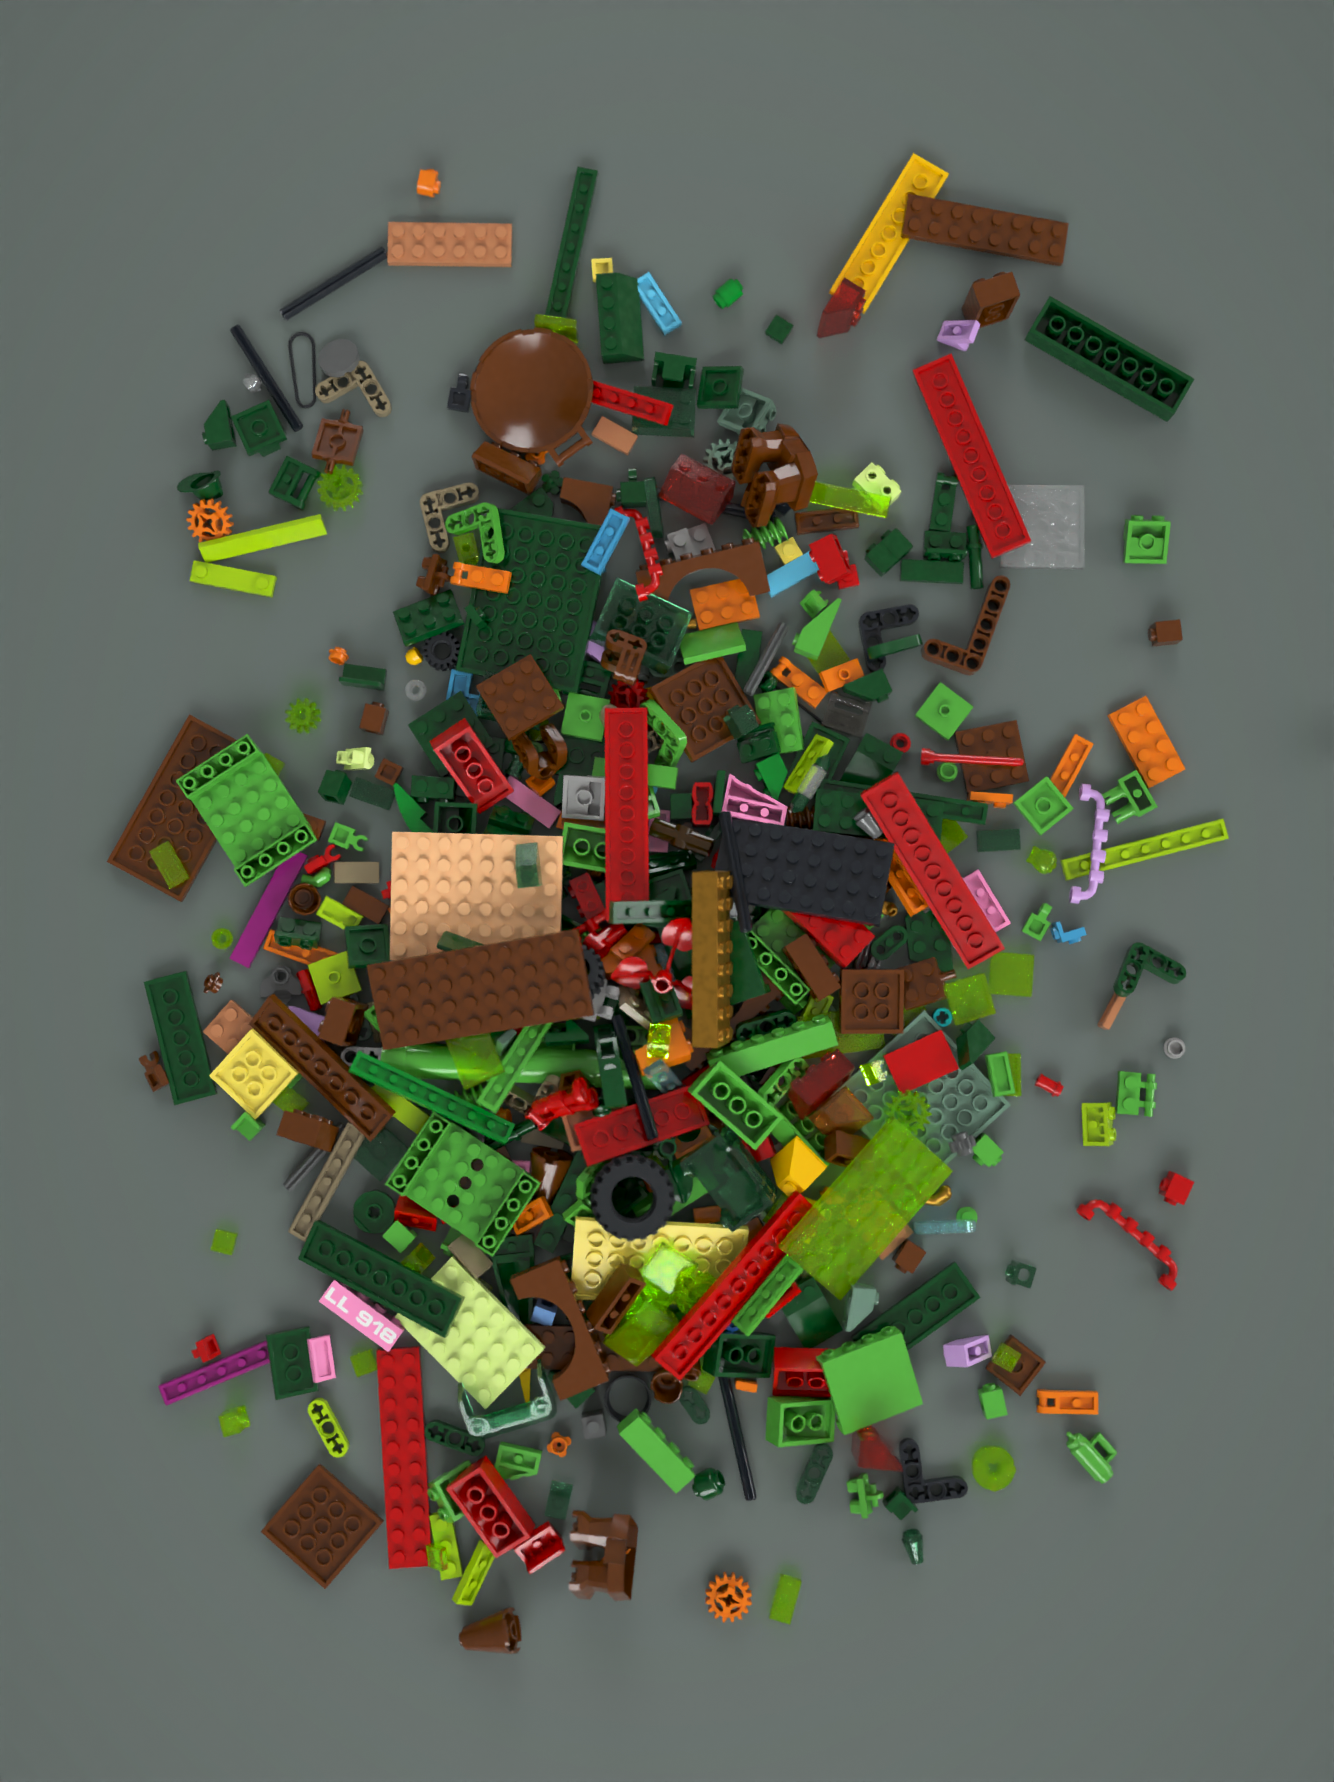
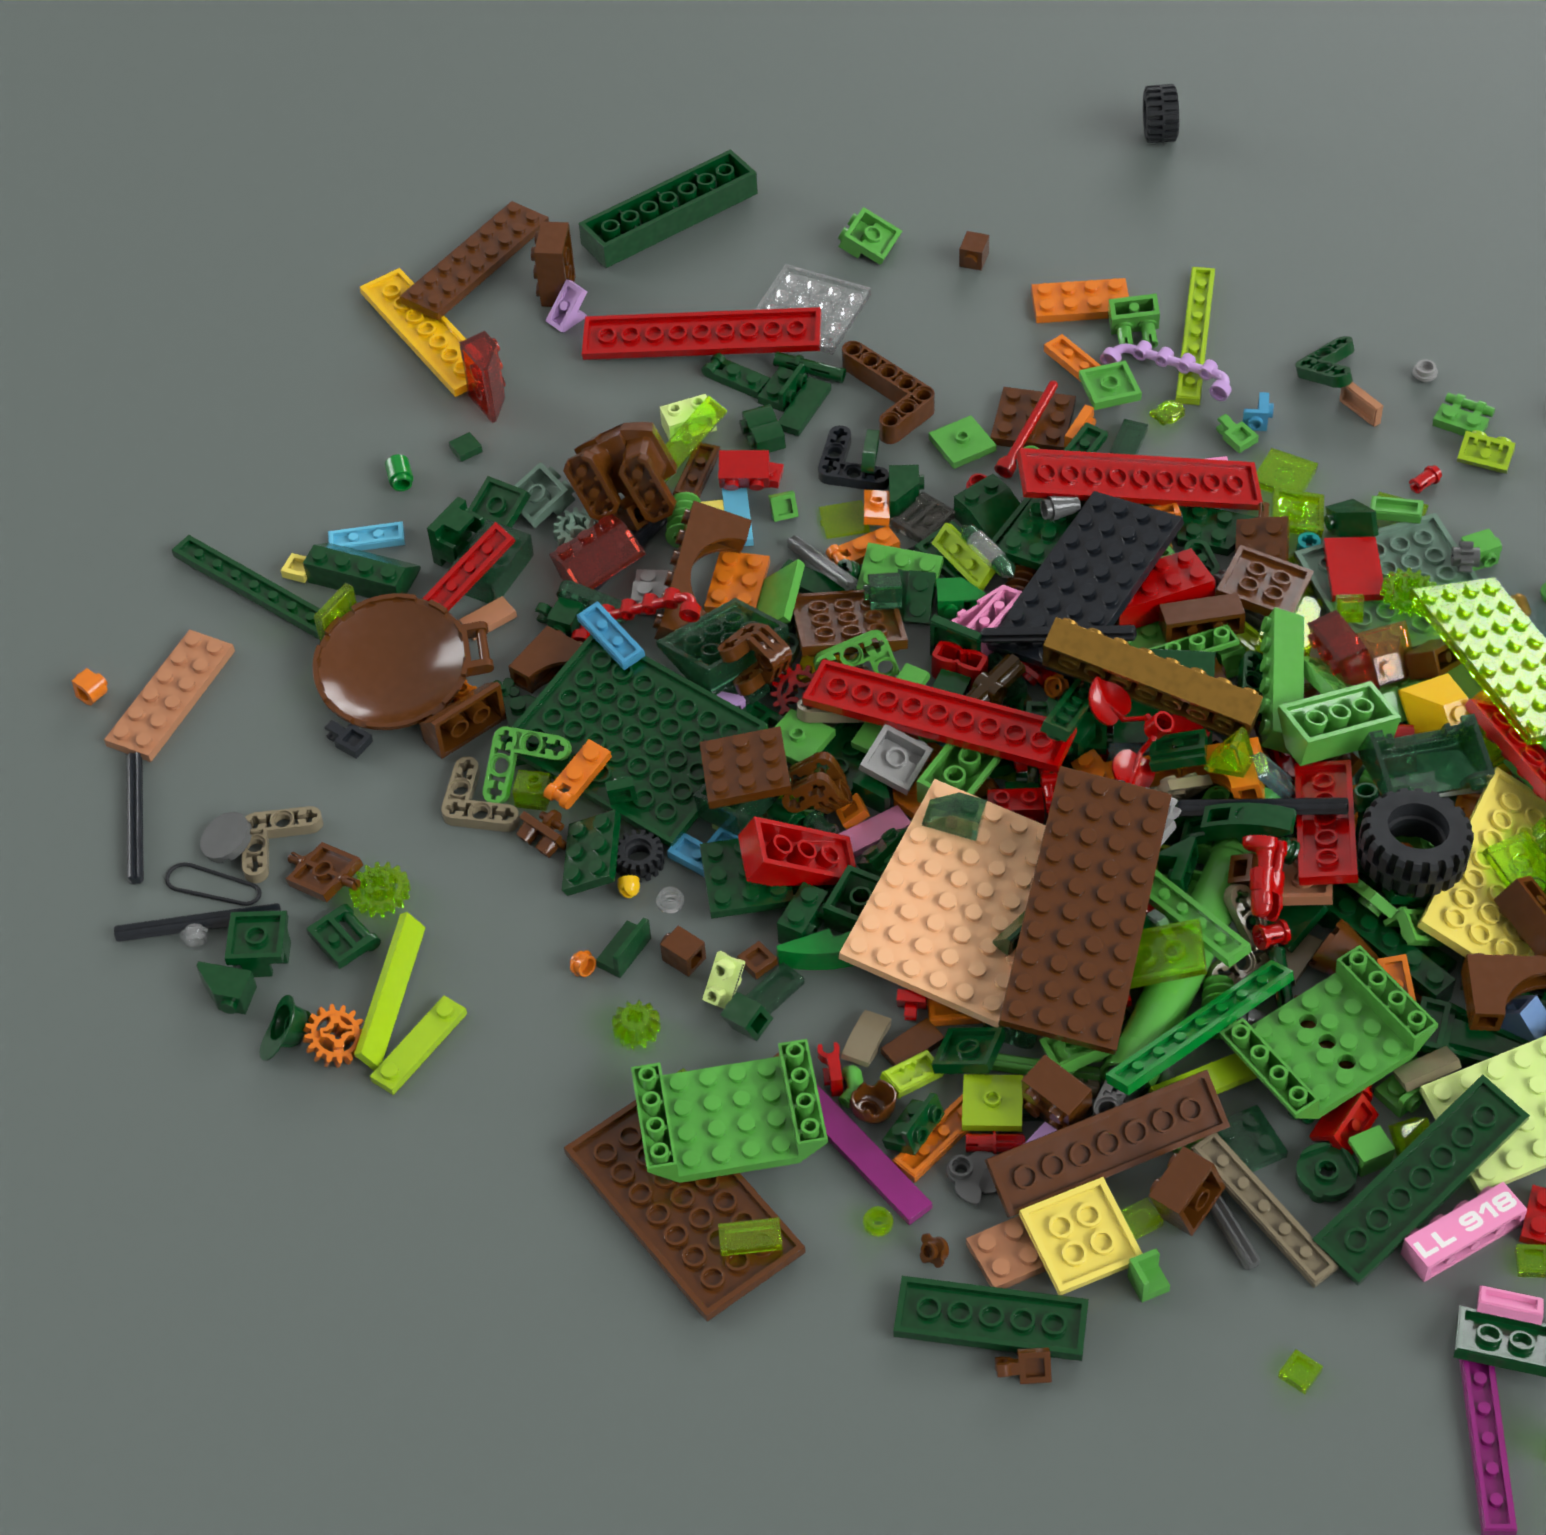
camera: 60 degrees left, 35 degrees down
red tile [191,1334,221,1363] -> none
bright green plate [328,822,368,852] -> none
bright green slope [792,598,842,661] -> none

